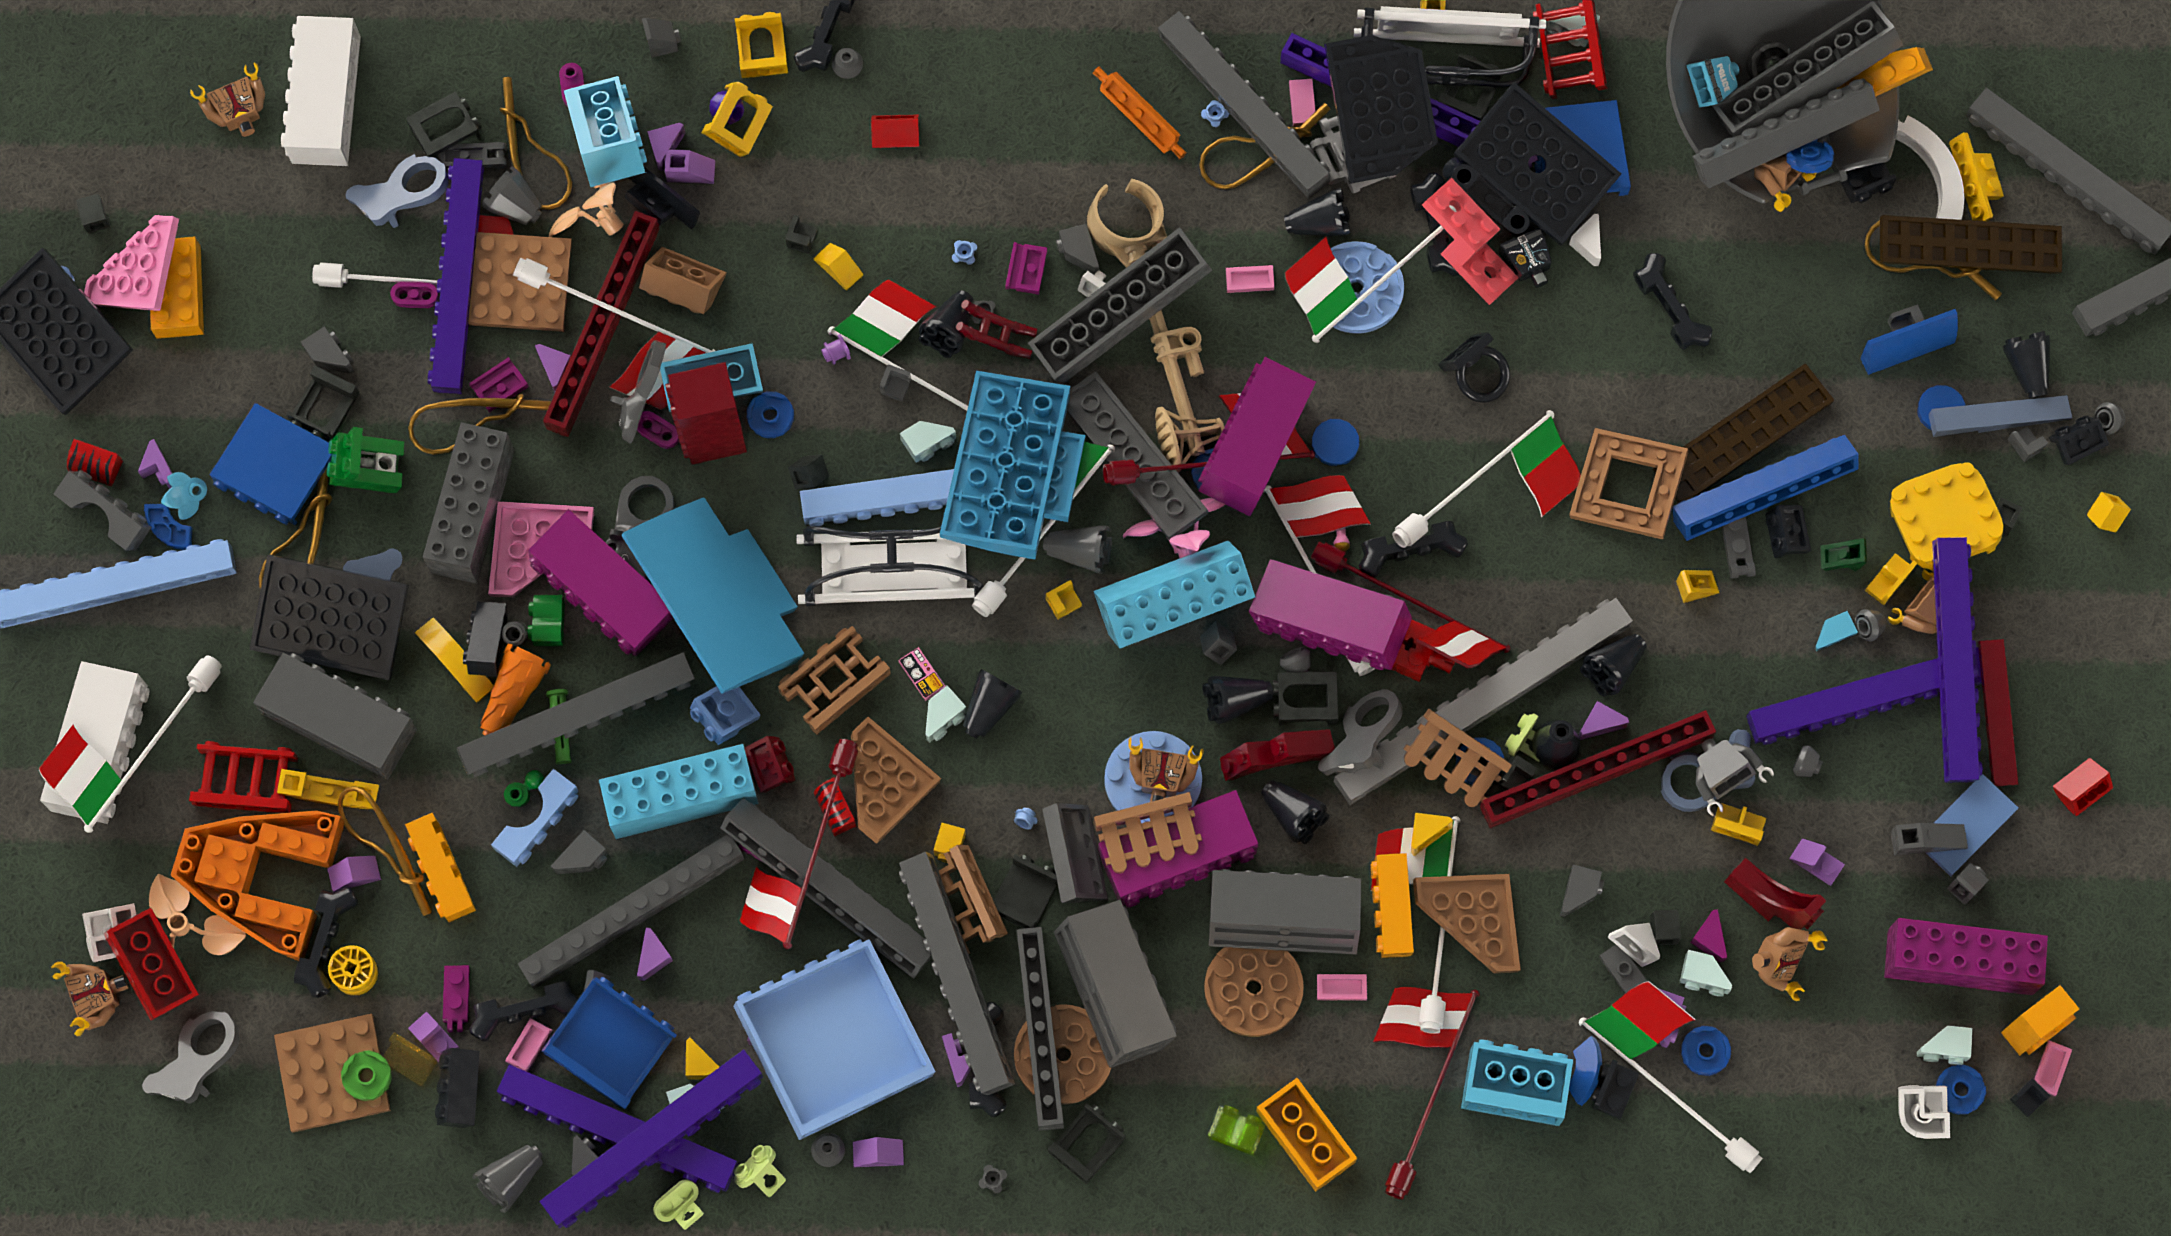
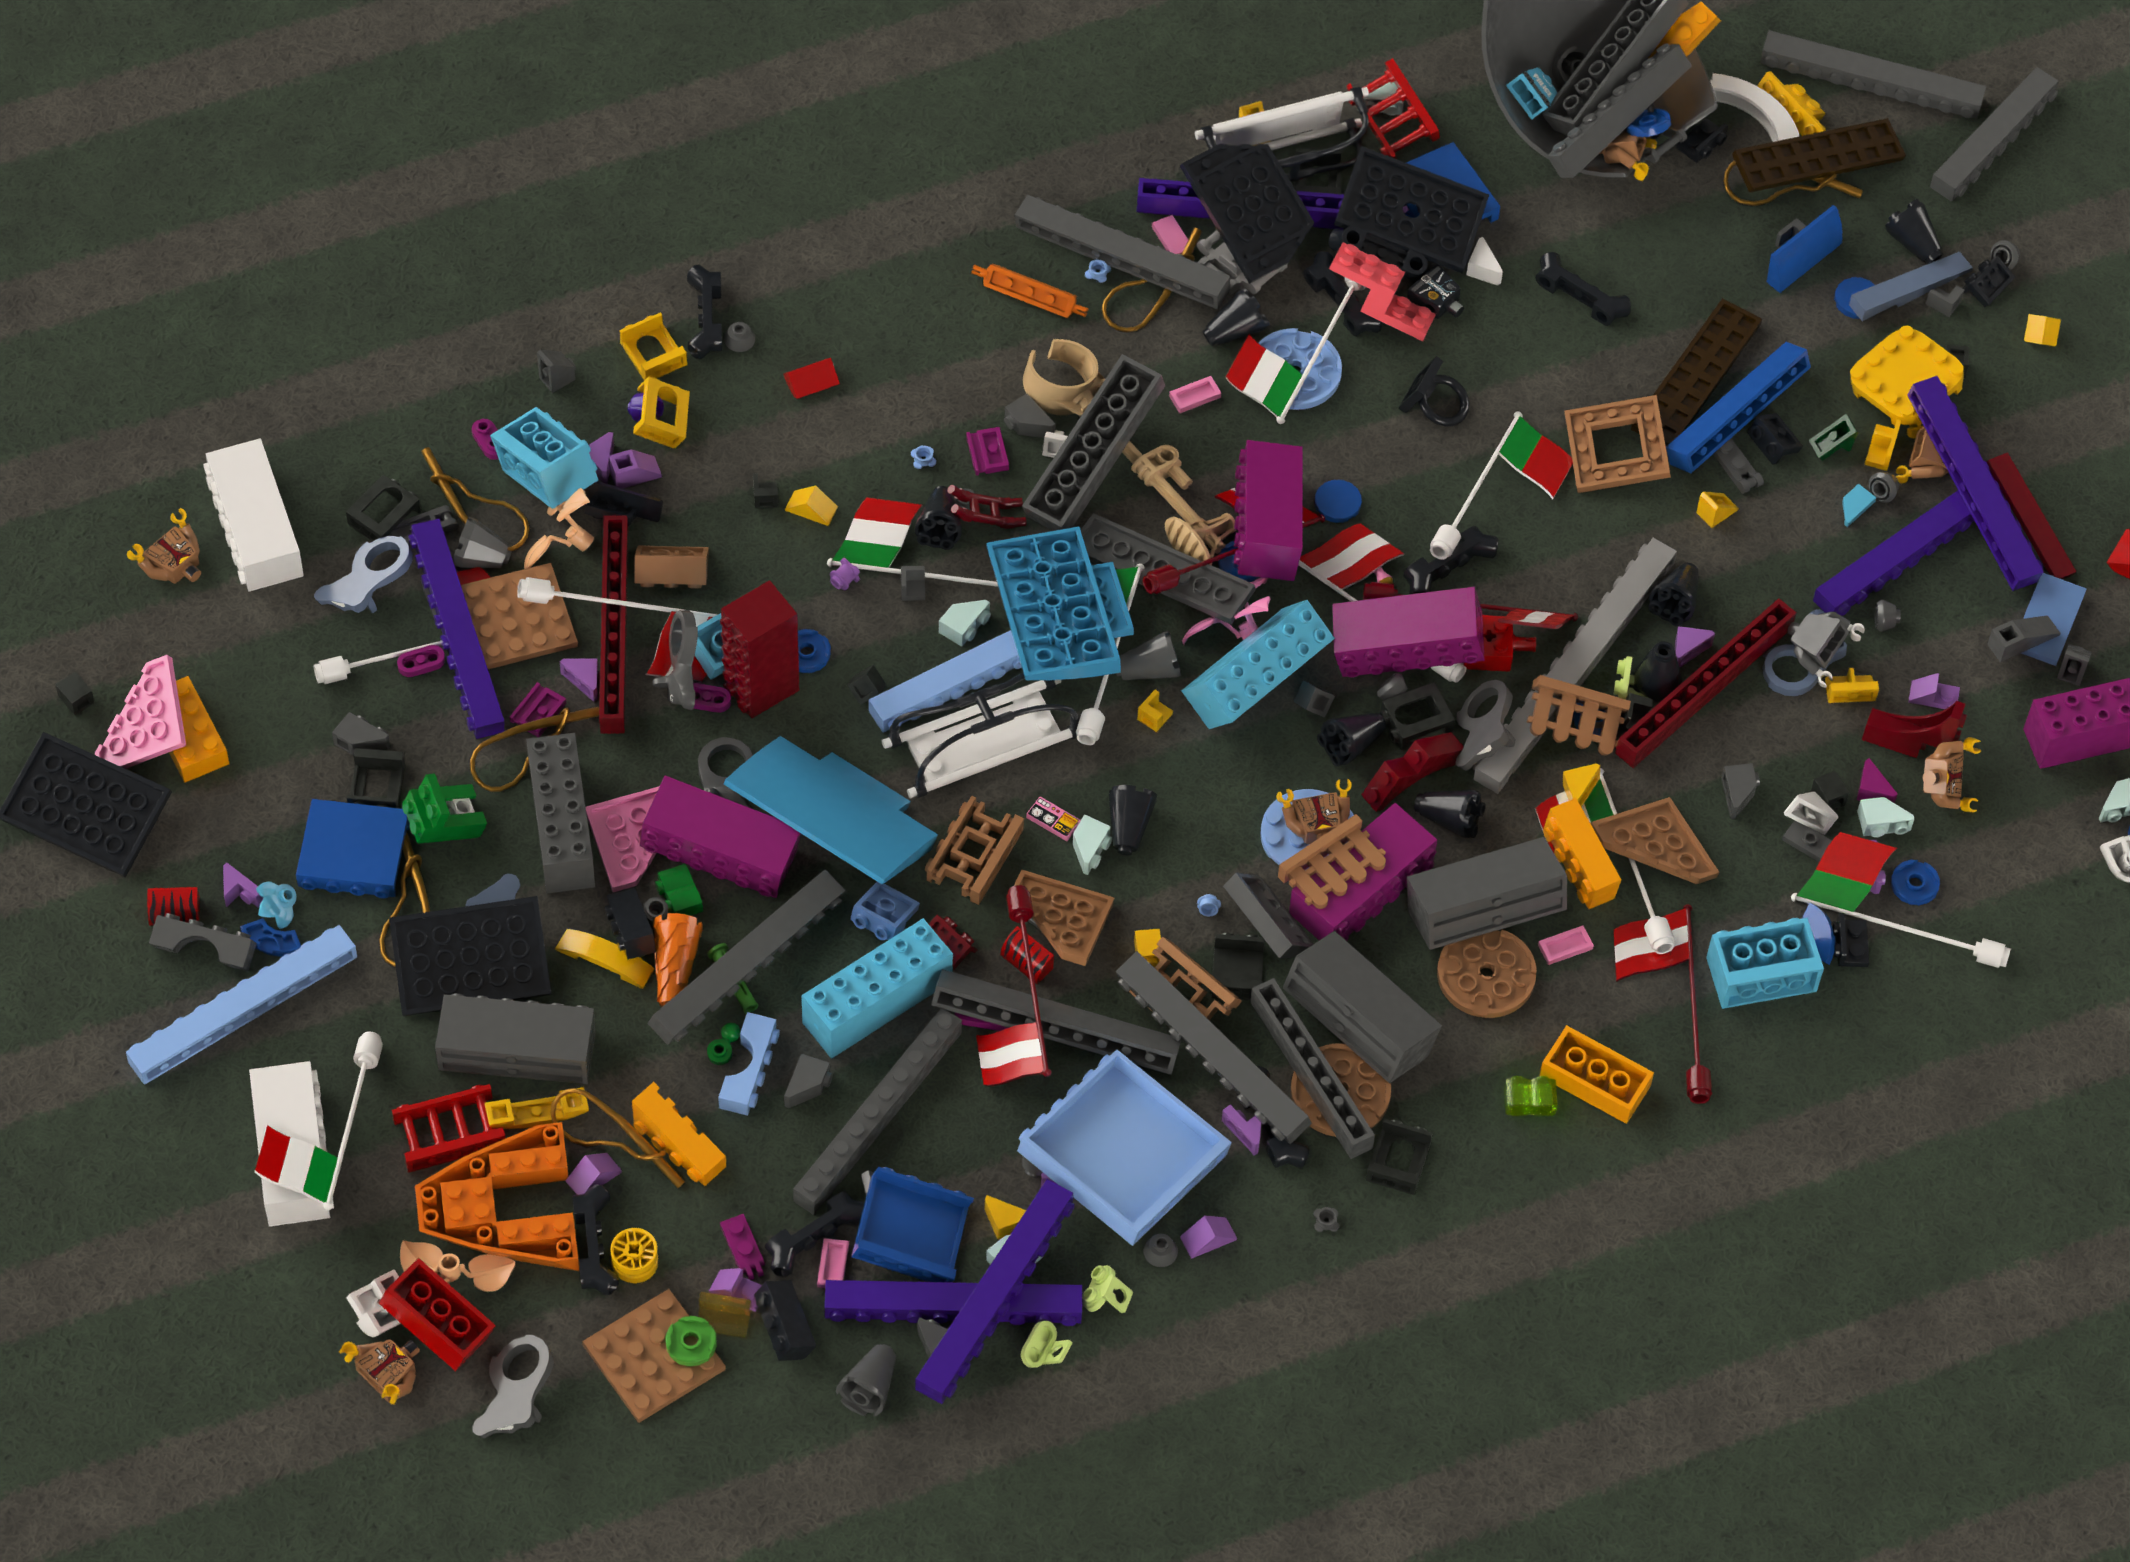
camera: 25 degrees left, 15 degrees down
medium lavender slope [637,928,673,981] -> none

